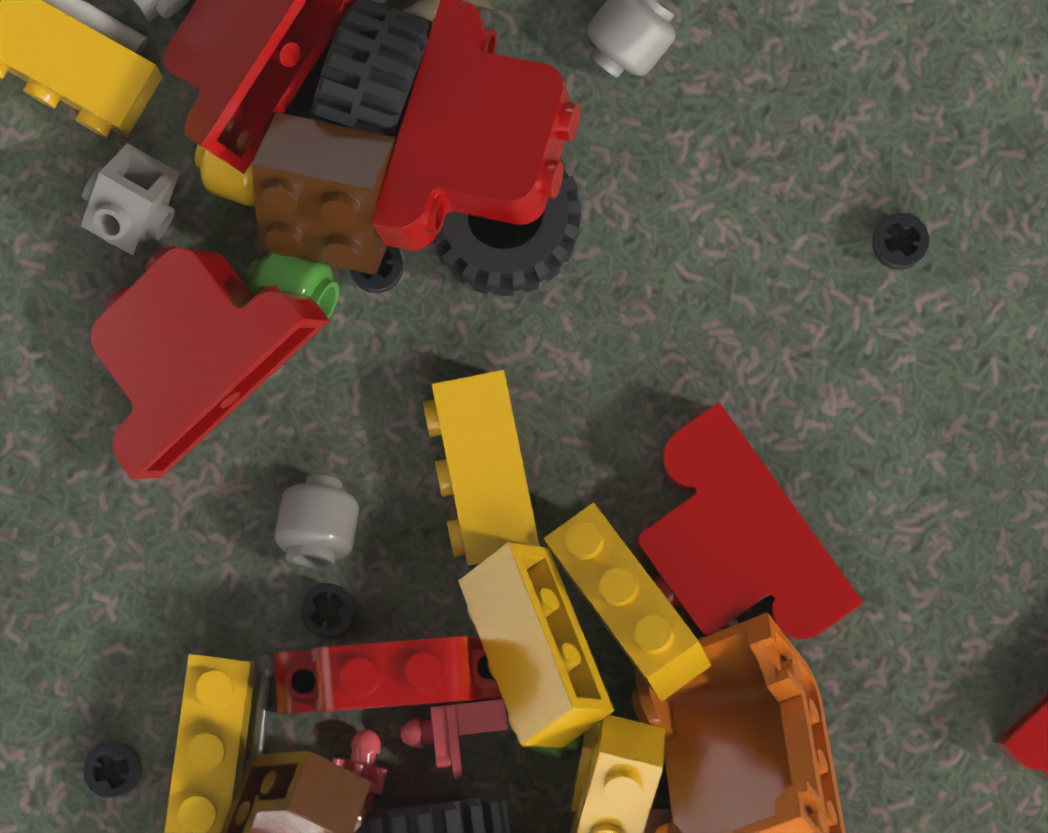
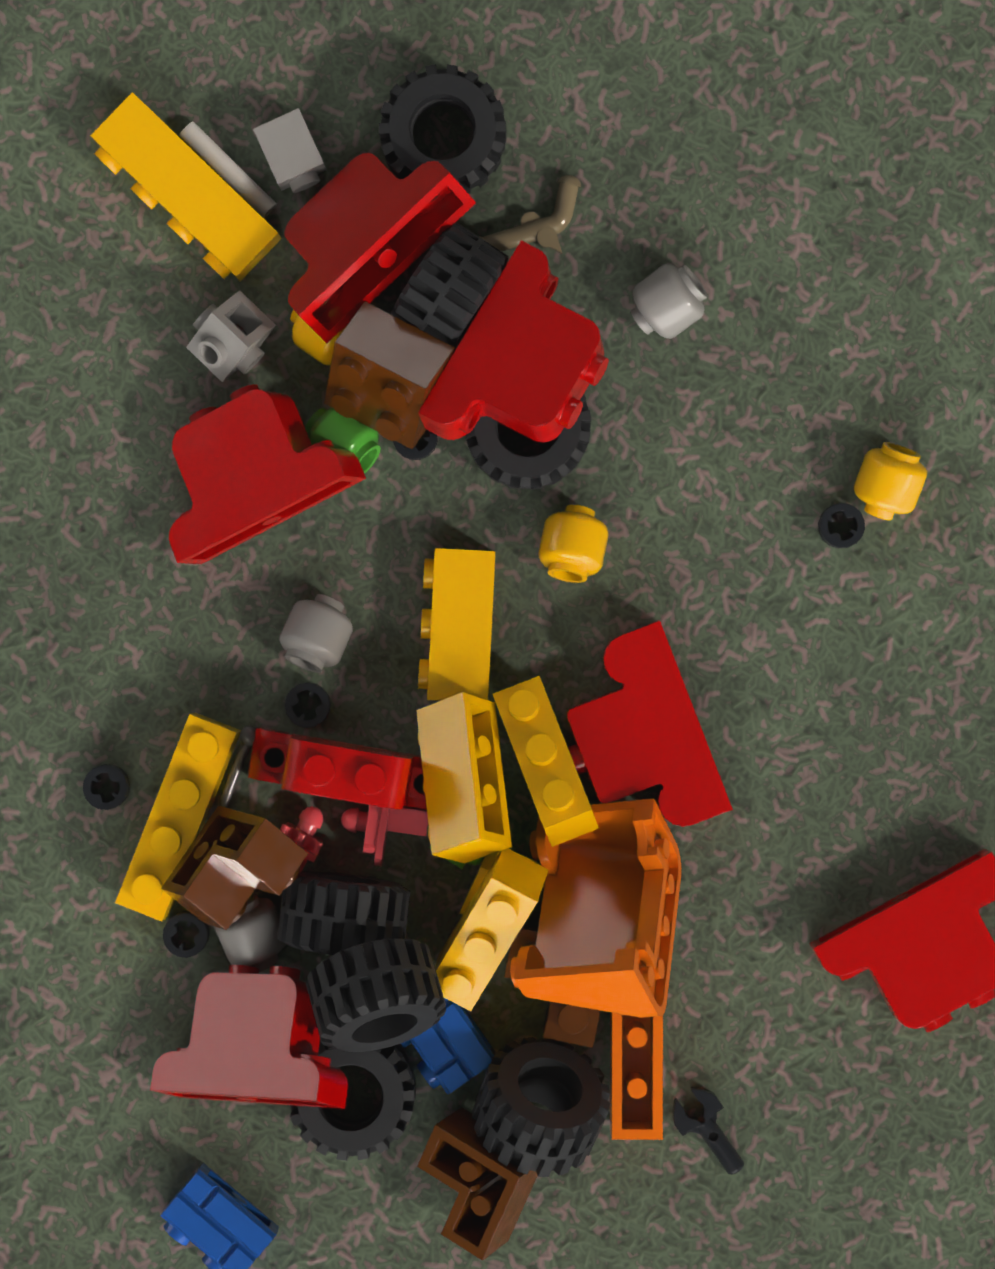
camera: 15 degrees right, 5 degrees up
none -> yellow head [538,505,609,583]
none -> yellow head [853,442,927,520]

